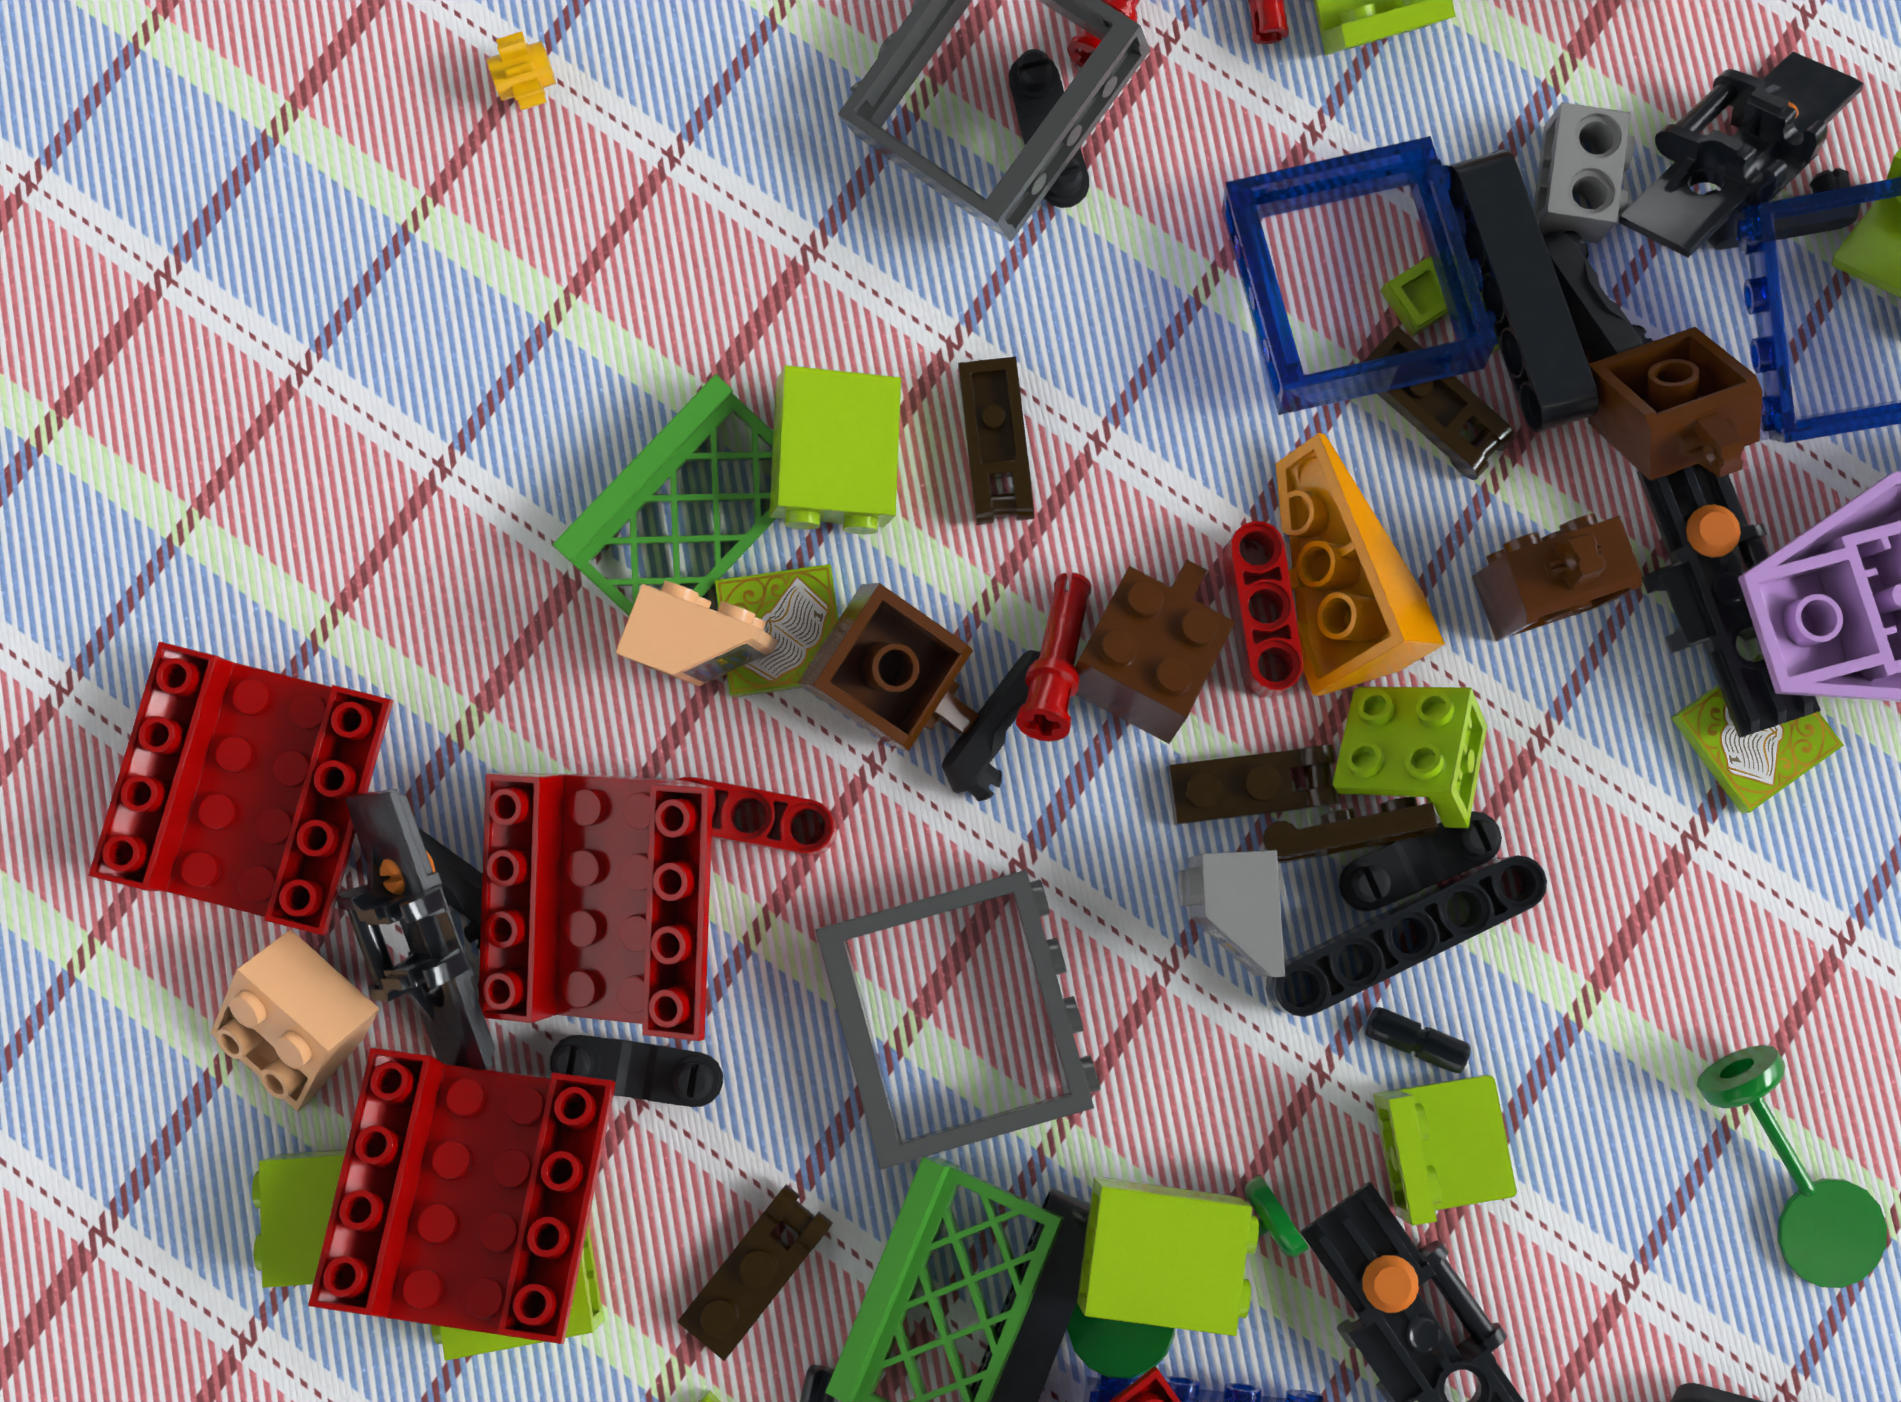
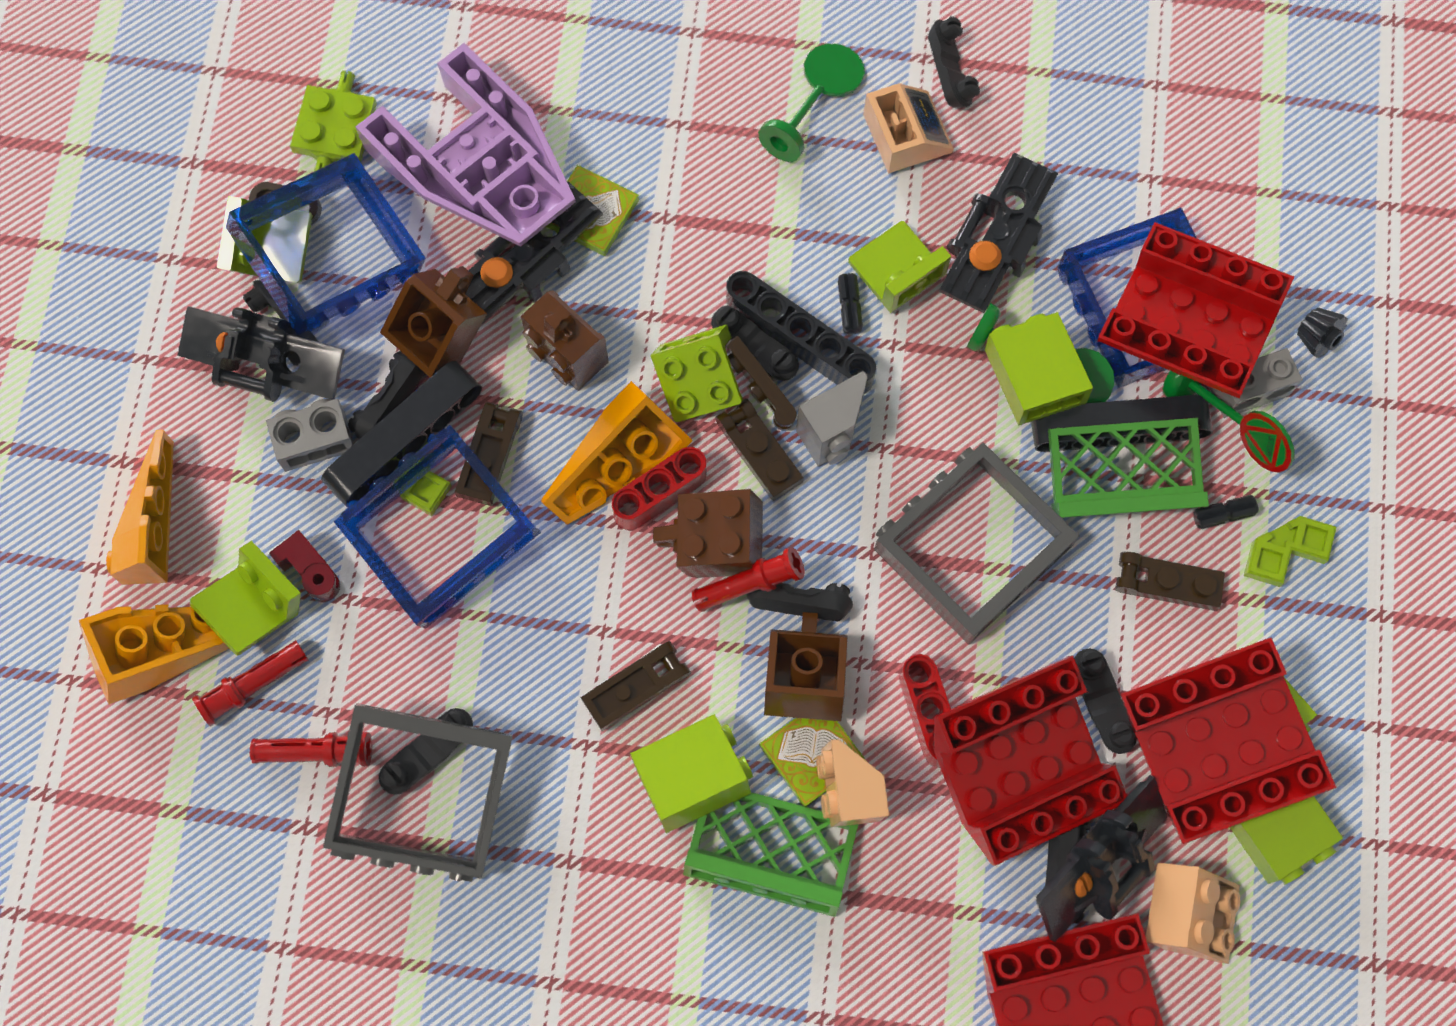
camera: 120 degrees left, 10 degrees down
none -> dark red leg [269,530,340,602]
none -> light nougat slope [863,83,954,173]

